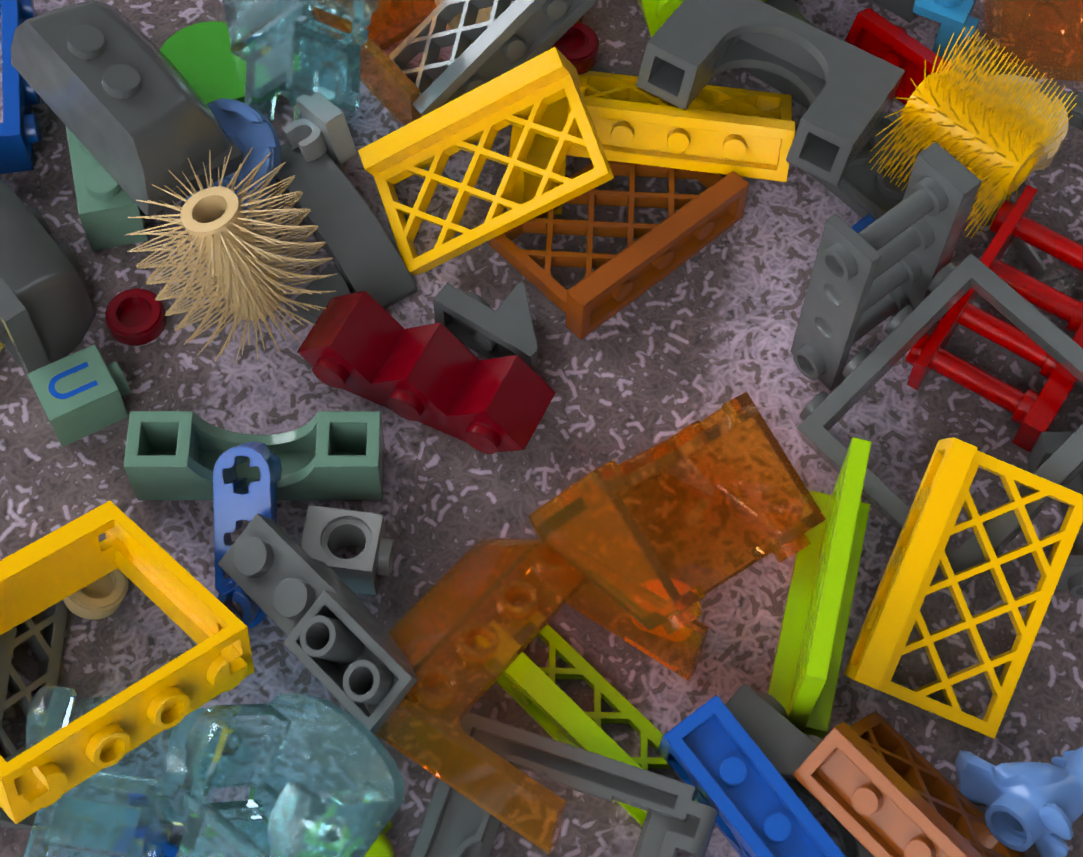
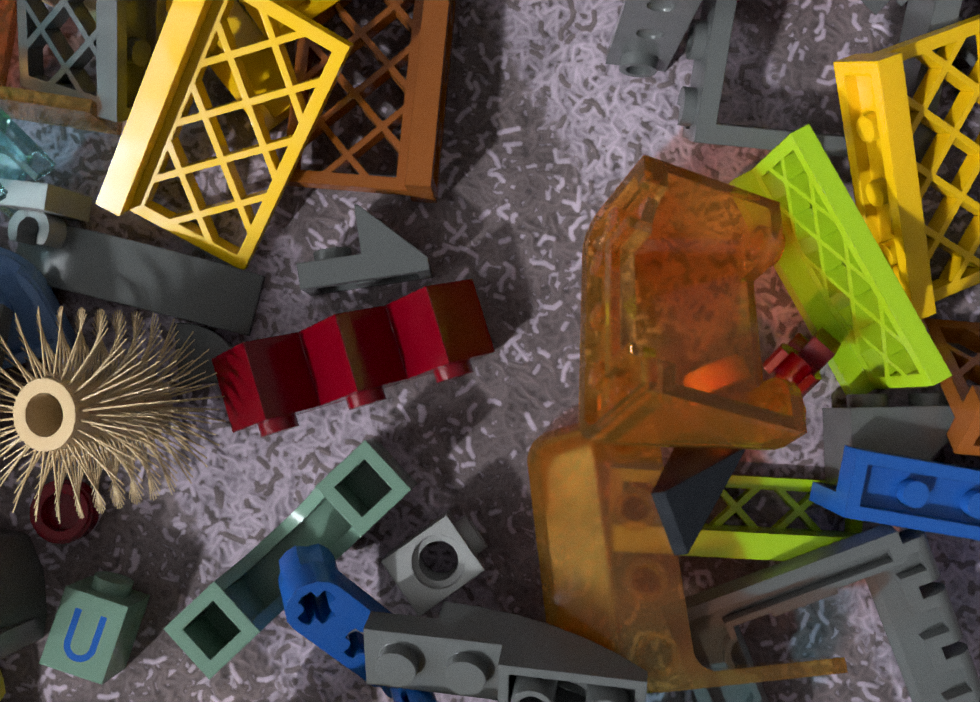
camera: 40 degrees left, 25 degrees up
none -> black slope [651,428,747,556]
none -> dark red plate [762,327,841,401]

